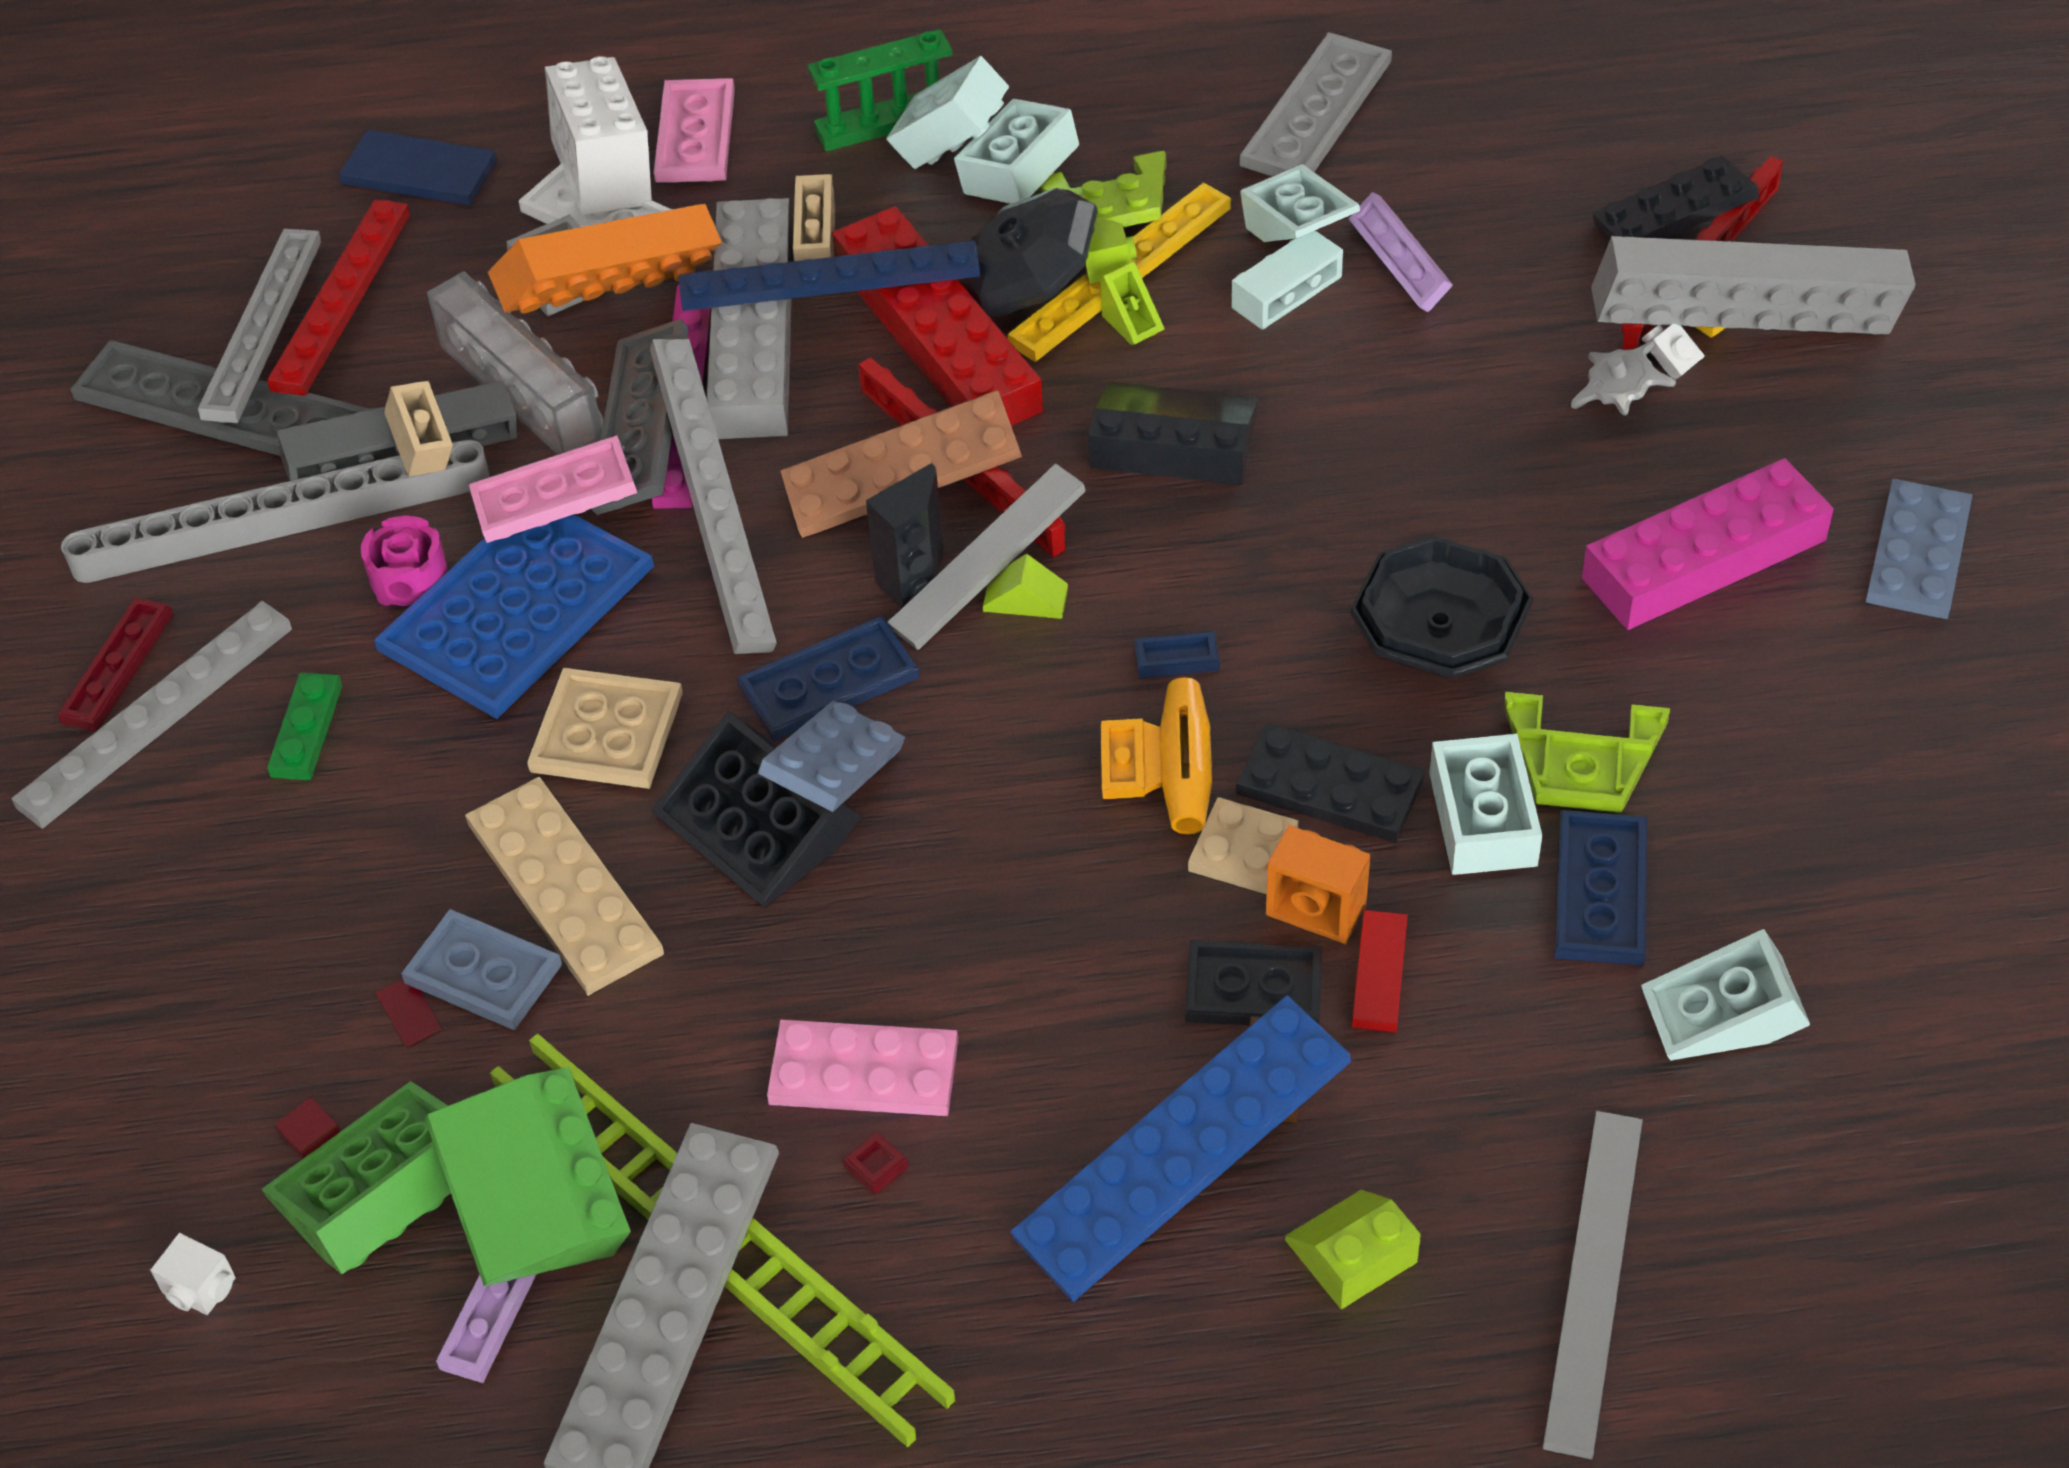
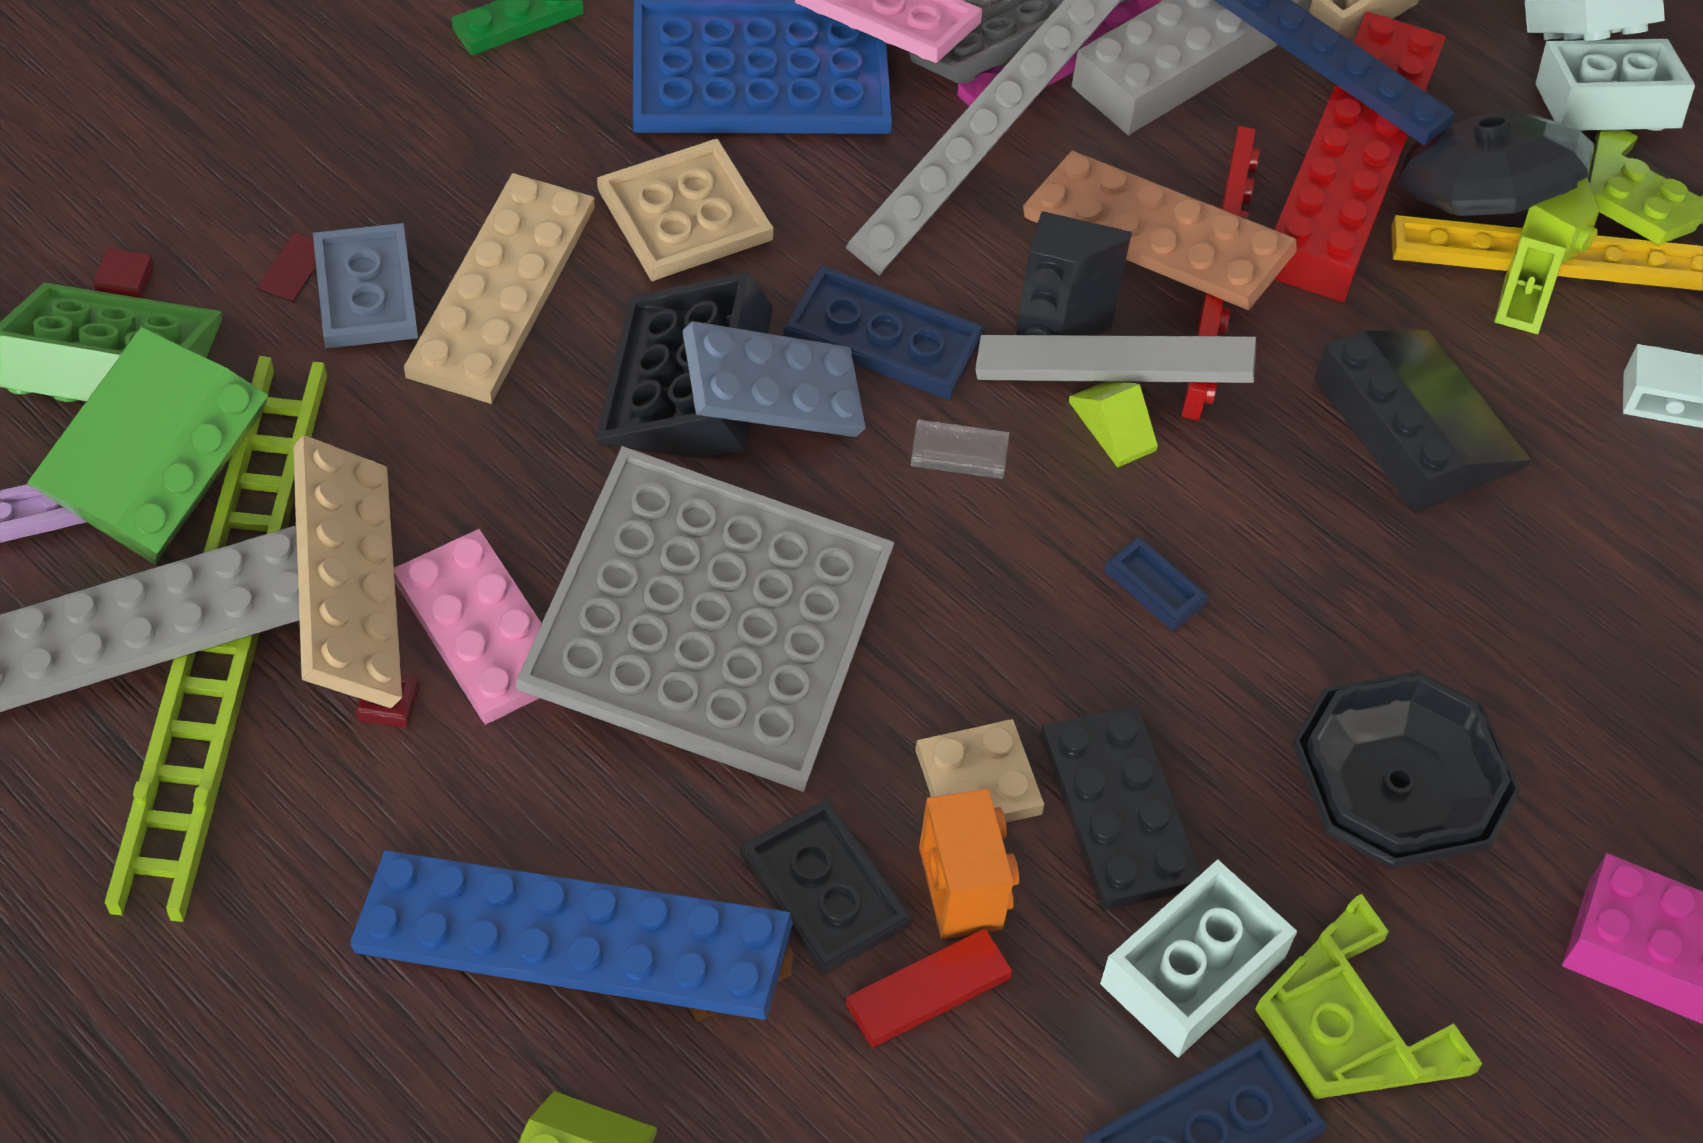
camera: 45 degrees right, 5 degrees up
light orange plate [1101,677,1212,835] -> none
none -> tan plate [293,435,402,708]
none -> light grey plate [516,446,894,792]
none -> clear tile [910,420,1009,479]

